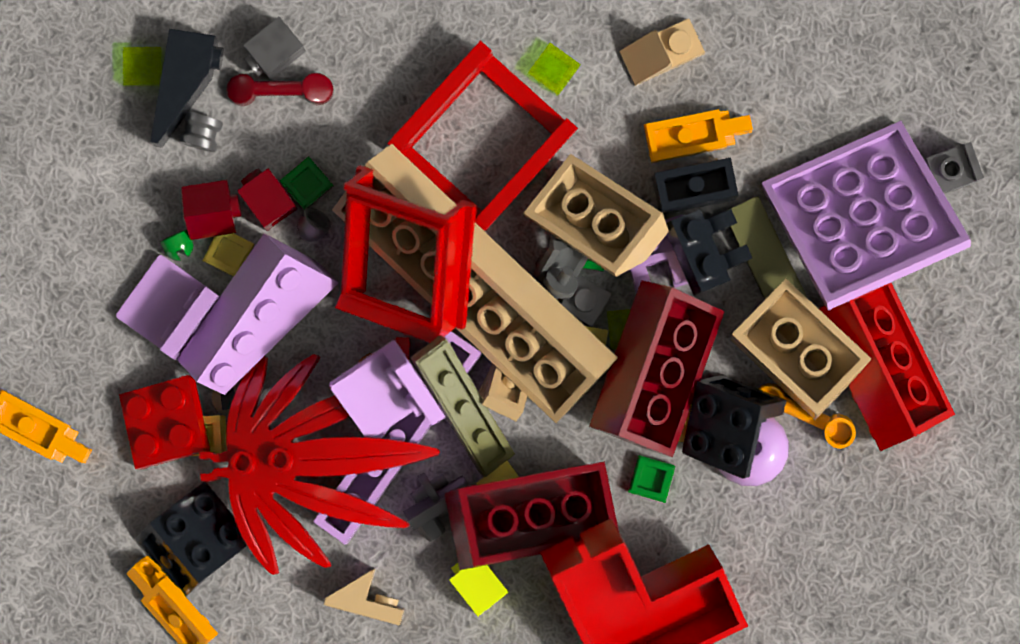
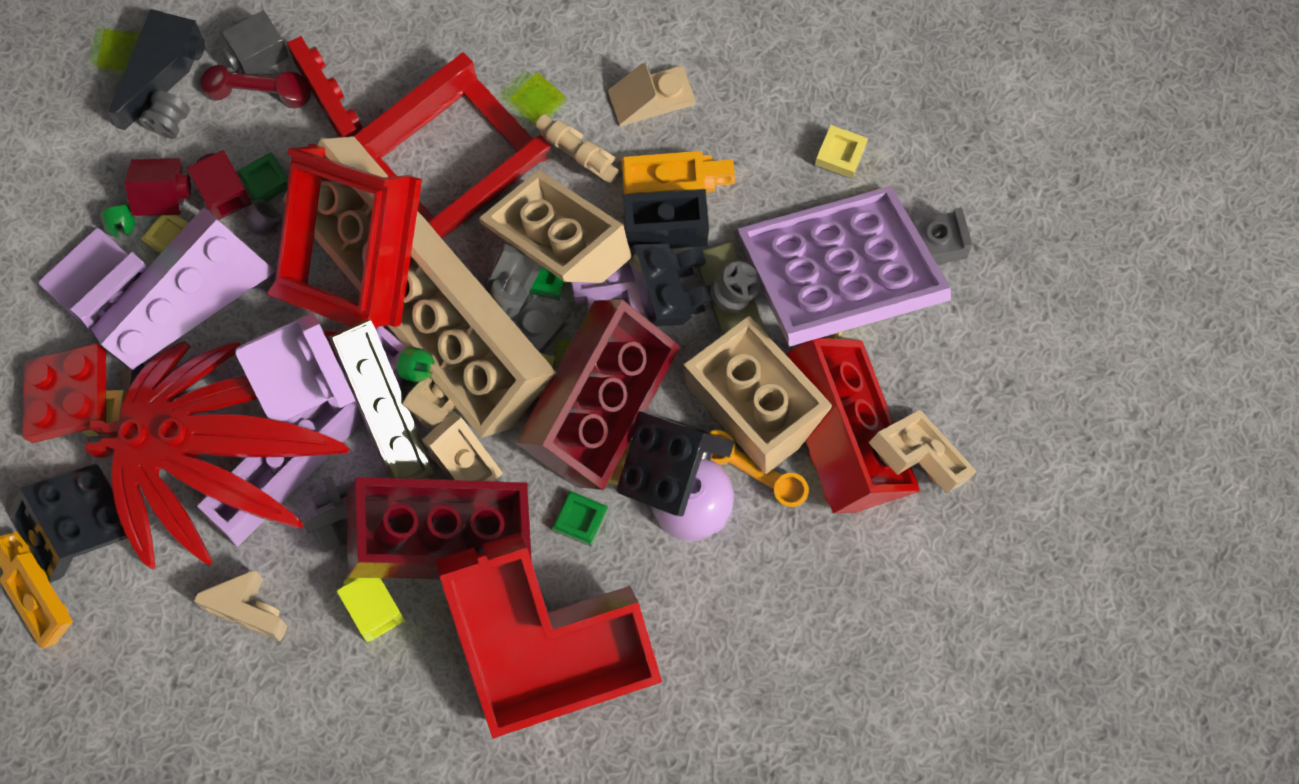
camera: 10 degrees right, 15 degrees down
none -> red plate [287,36,363,138]
none -> green hinge [397,346,435,382]
none -> tan slope [422,411,503,481]
none -> tan plate [536,114,622,184]
none -> flat silver wheel [711,261,761,313]
none -> light yellow plate [815,125,868,179]
none -> tan plate [869,410,977,494]

